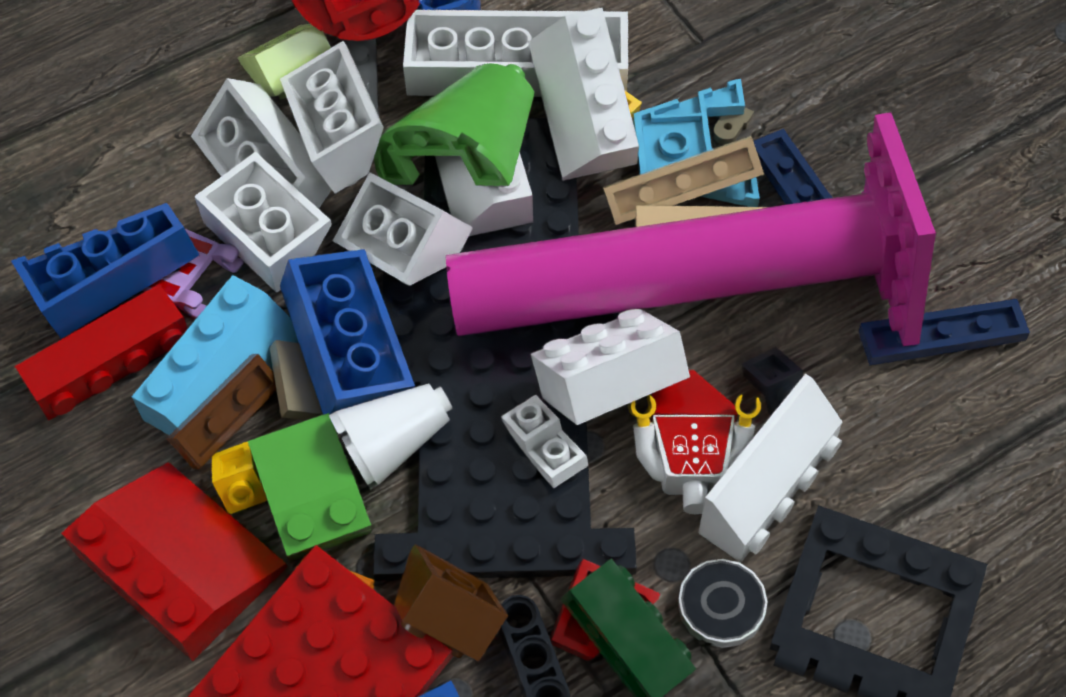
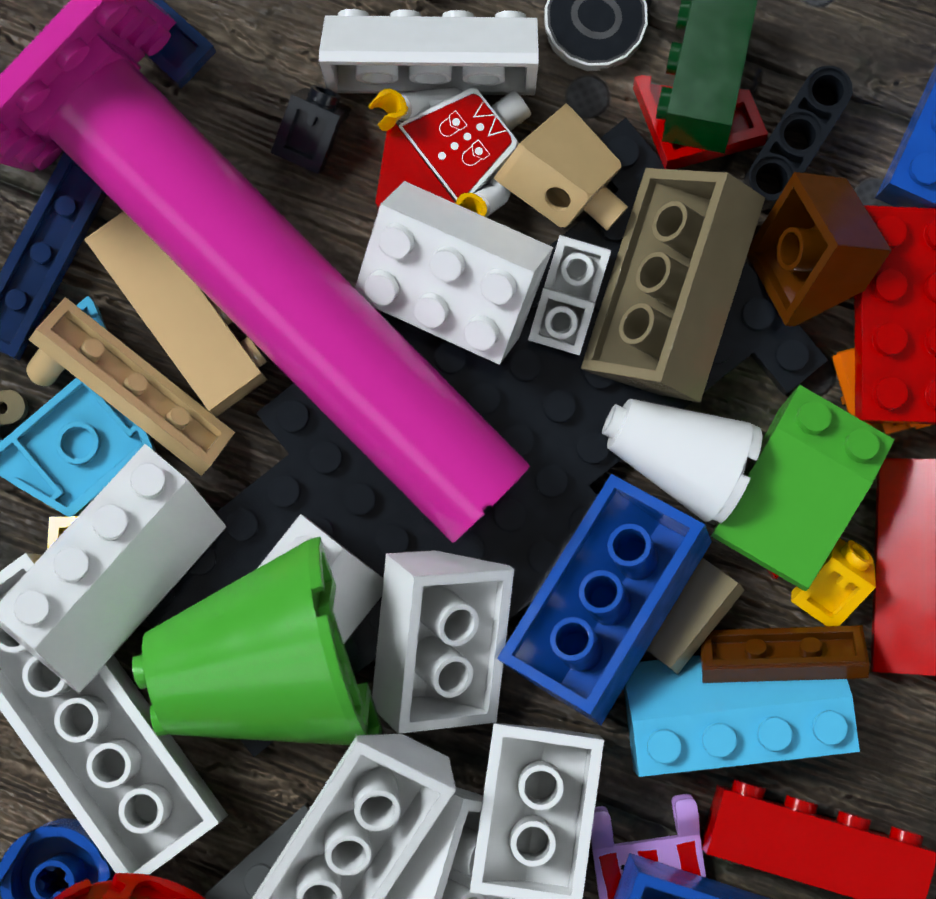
camera: 125 degrees left, 25 degrees up
none -> tan torso [494,103,628,231]
none -> dark tan slope [581,168,765,402]

